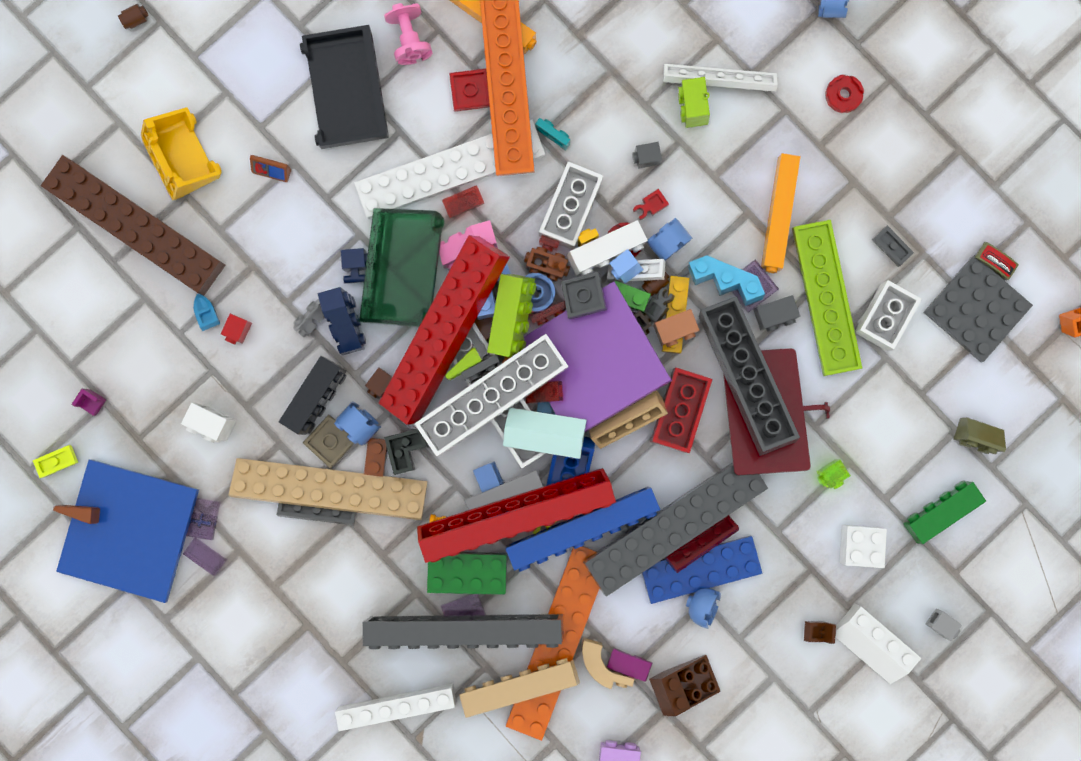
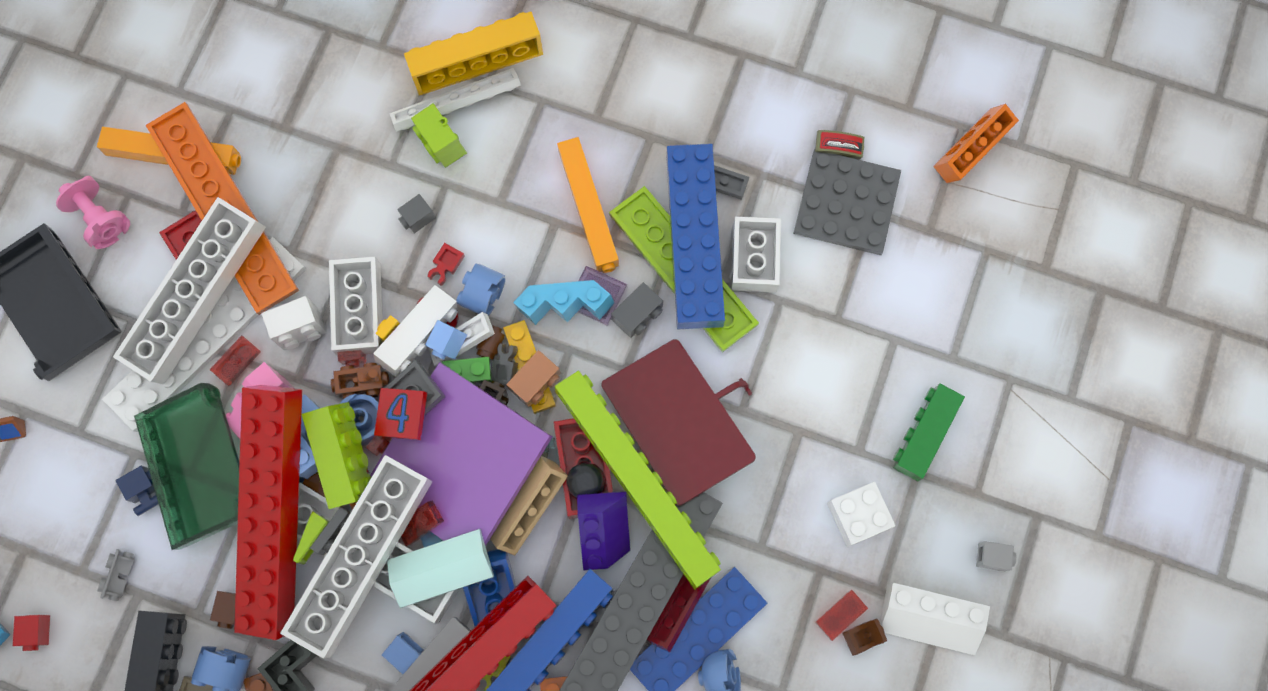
camera: 25 degrees left, 10 degrees down
dark blue brick [317,287,366,355] -> none
teal plate [535,118,570,151] -> none
dark grey brick [699,296,800,456] -> none
clear neon green brick [816,459,851,489] -> none
red tile [825,75,864,113] -> none
olive slope [953,417,1006,454] -> none
none -> white brick [113,197,266,385]
none -> white brick [261,296,326,350]
none -> red tile [374,388,427,440]
none -> yellow brick [404,11,543,96]
none -> lime brick [555,370,721,590]
none -> black hair [566,462,606,498]
none -> dark purple slope [577,491,631,571]
none -> blue brick [666,144,725,330]
none -> clear red plate [815,590,868,641]

